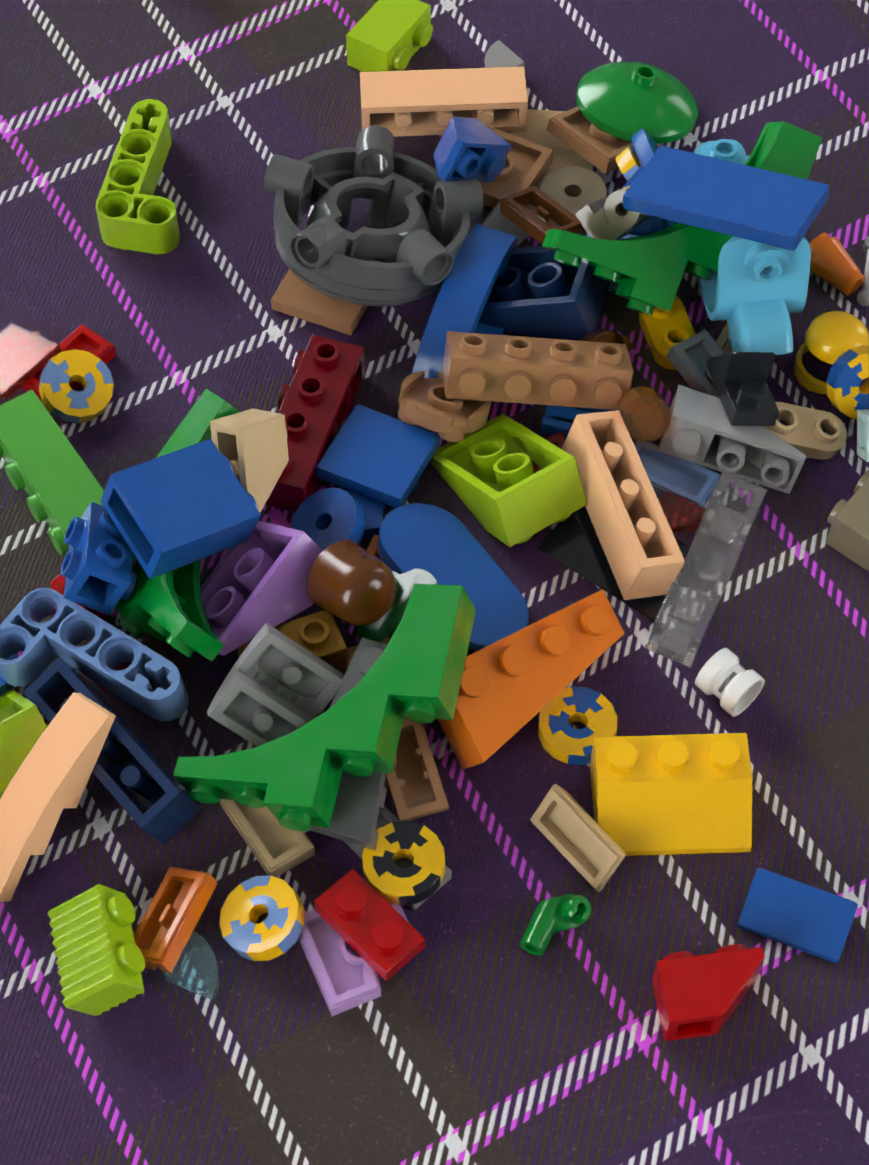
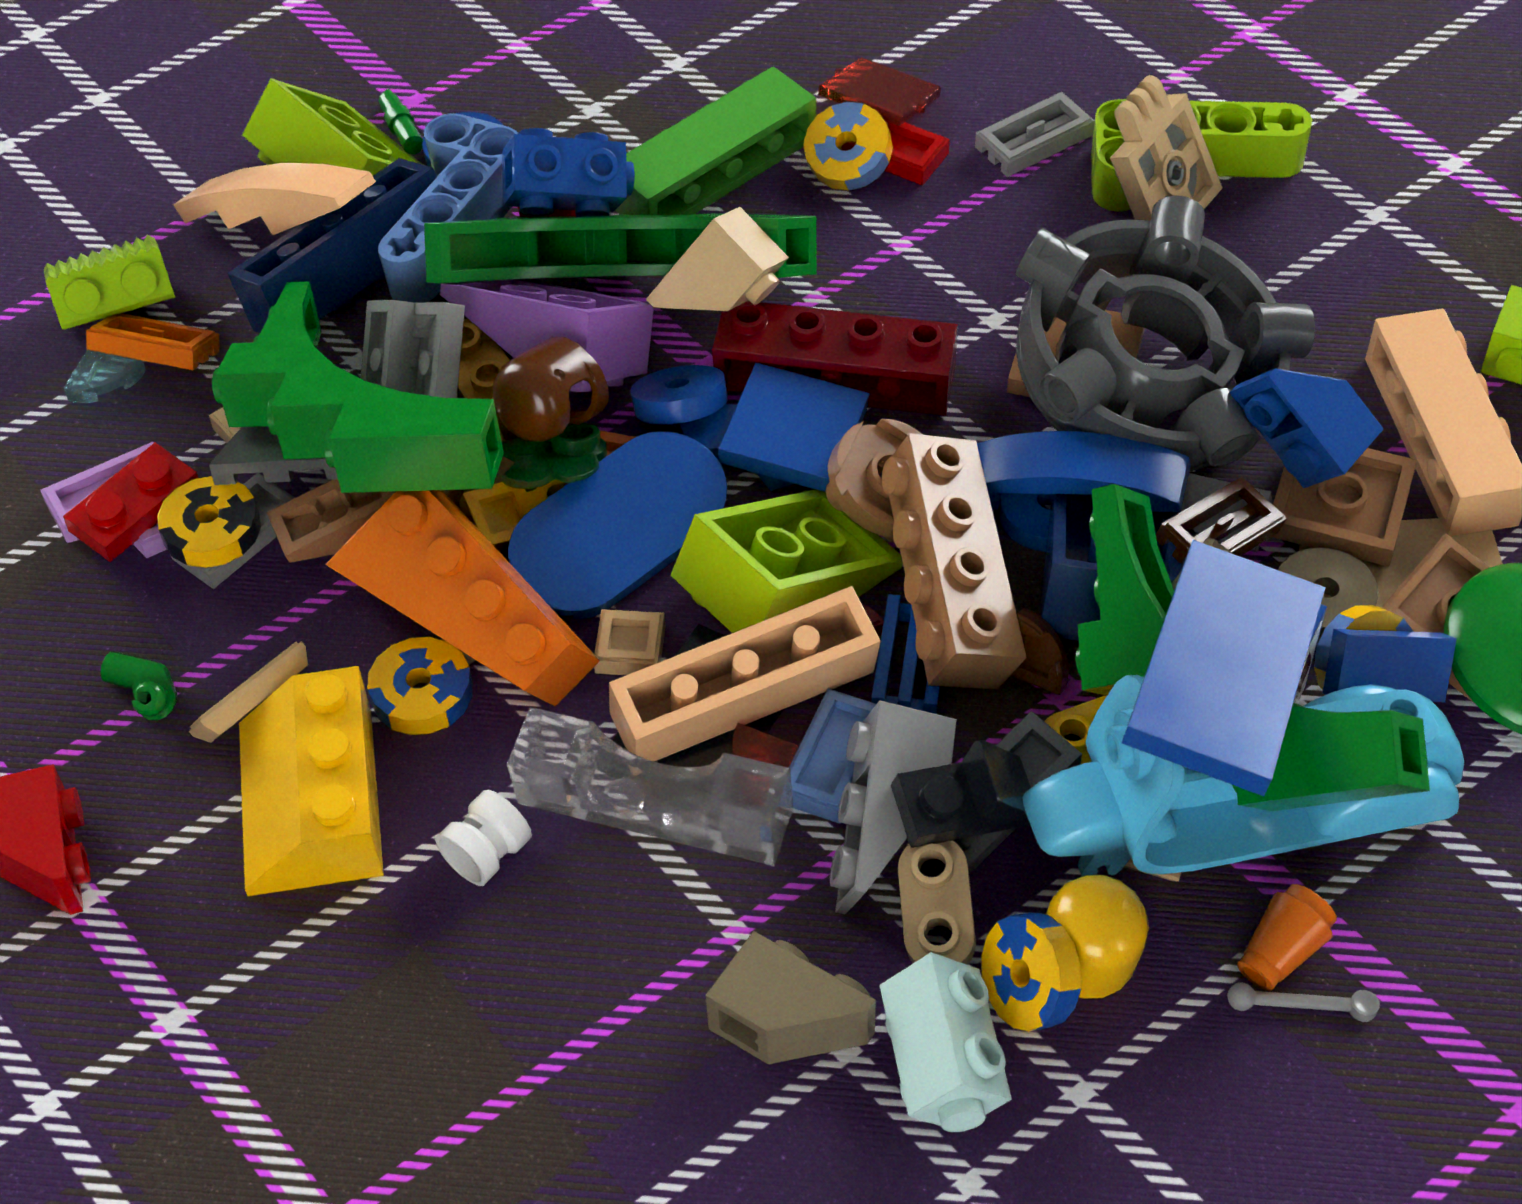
camera: 85 degrees right, 5 degrees down
blue brick [100,438,261,579] -> none
yellow piece [219,875,305,961] -> none
clear orange brick [619,386,671,442] -> none
blue slope [737,868,858,964] -> none
none -> tan tile [594,609,666,675]
none -> light grey tile [975,92,1095,177]
none -> tan piece [1110,75,1222,221]

